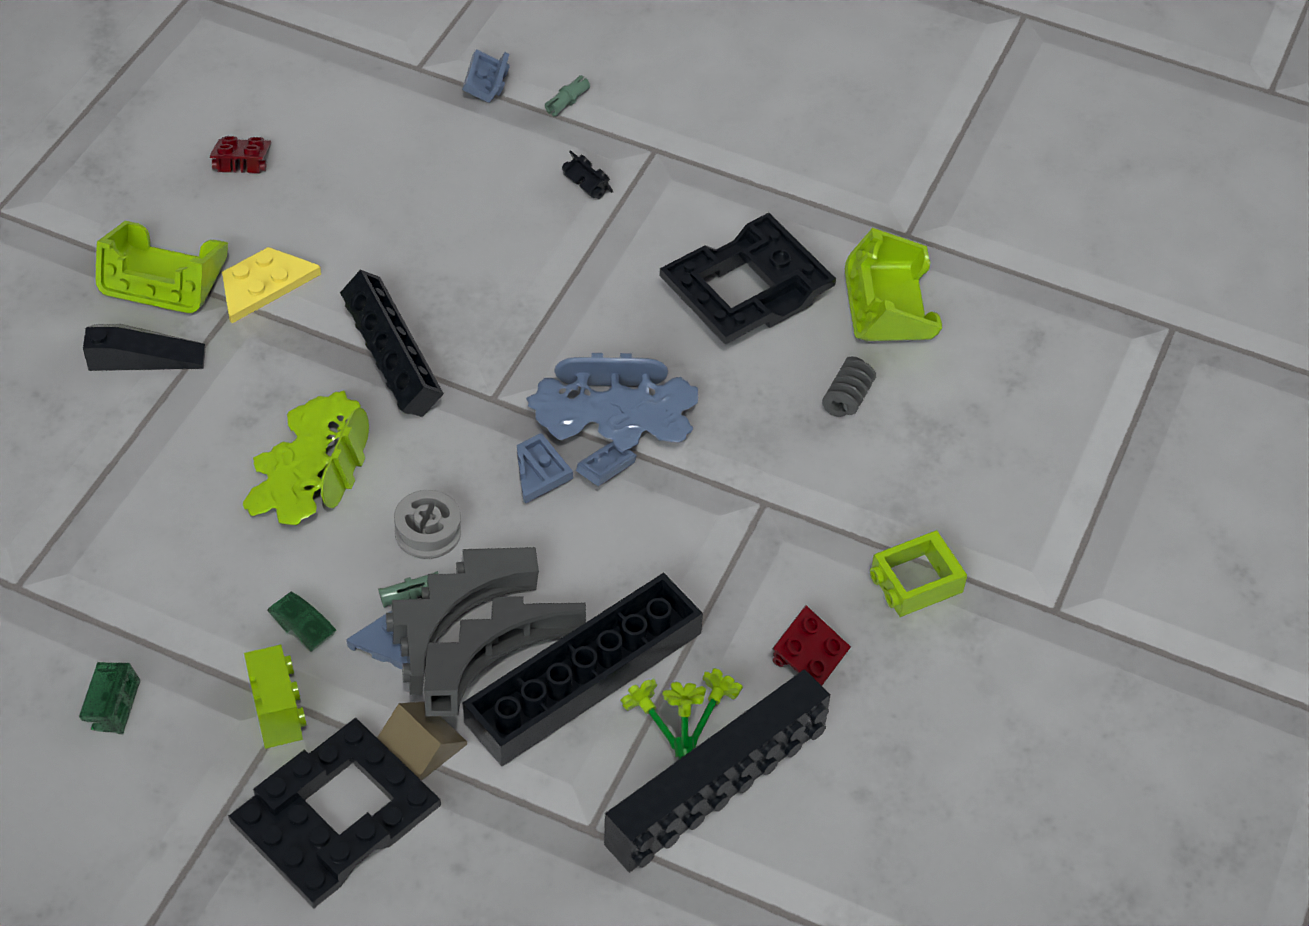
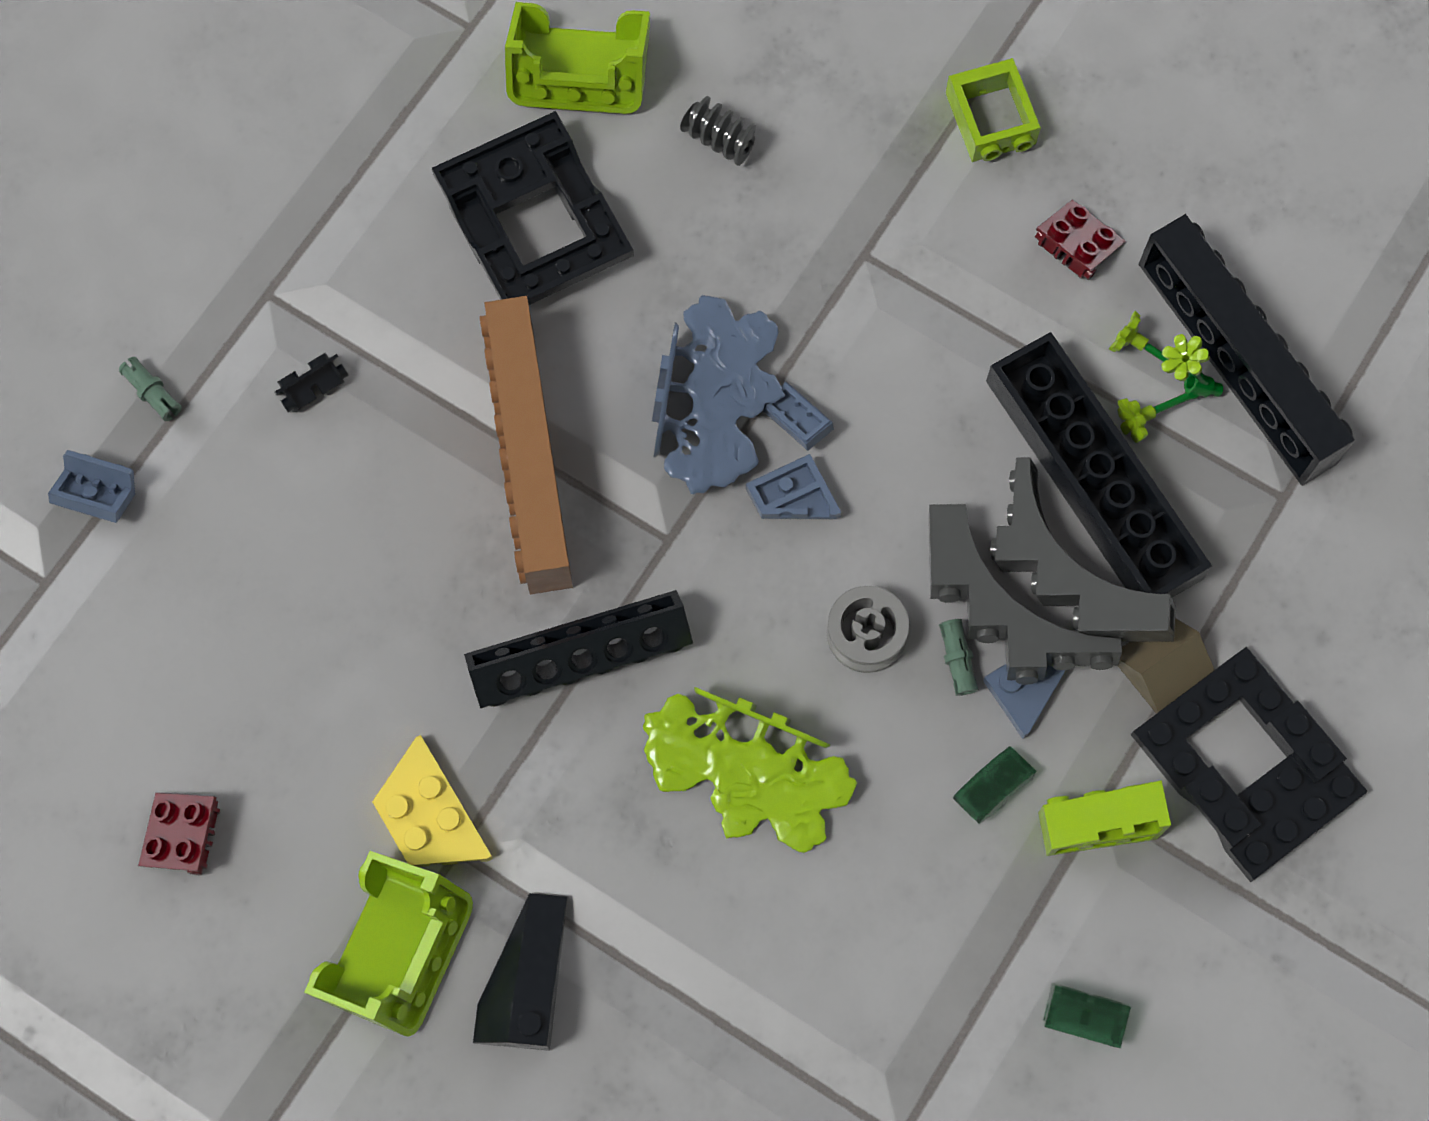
camera: 80 degrees left, 20 degrees up
none -> medium nougat brick [479,296,573,595]

